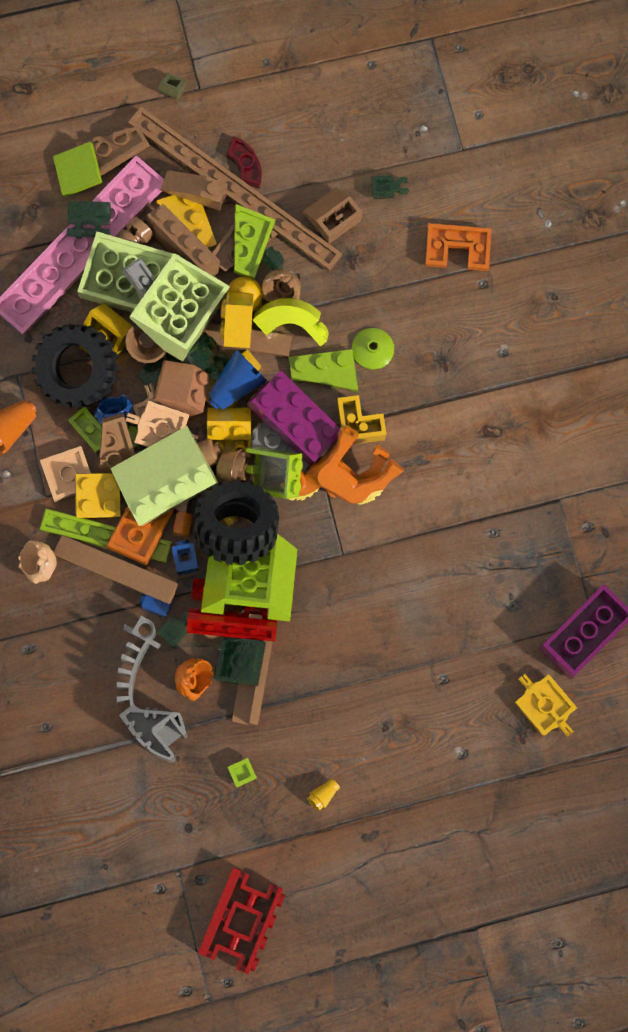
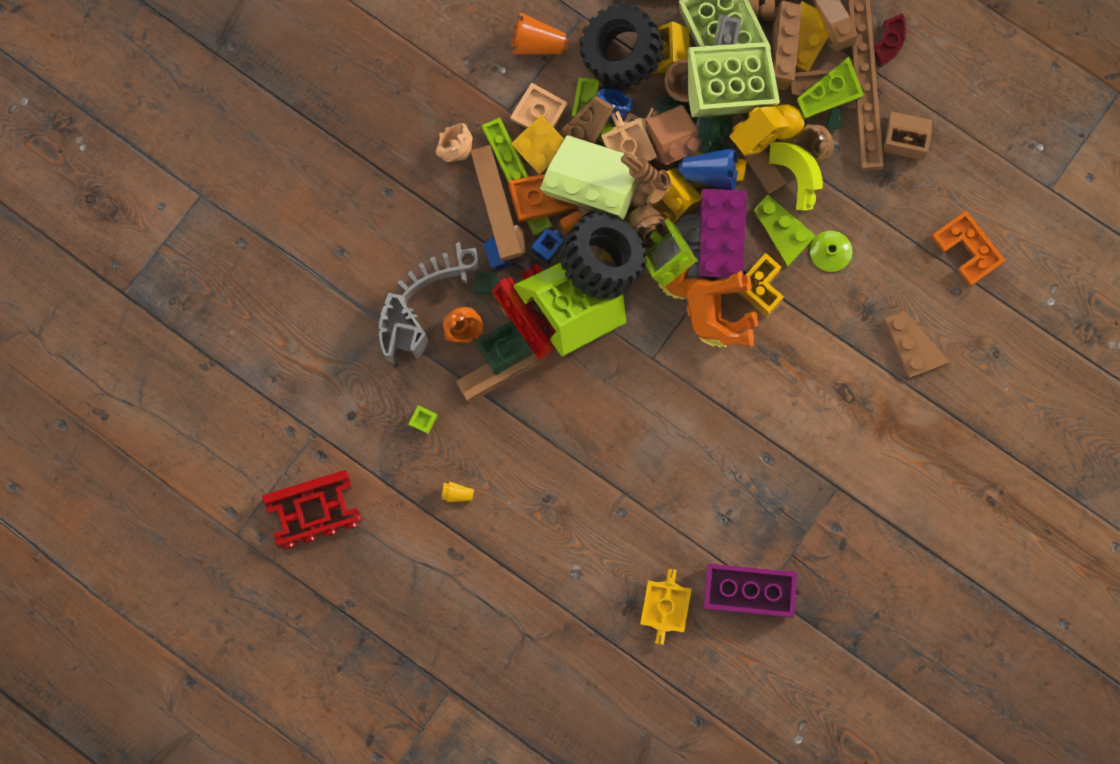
camera: 65 degrees right, 0 degrees up
clear green plate [371,175,409,199] -> none
none -> medium nougat piece [621,152,671,205]
none -> medium nougat wing [884,311,950,379]

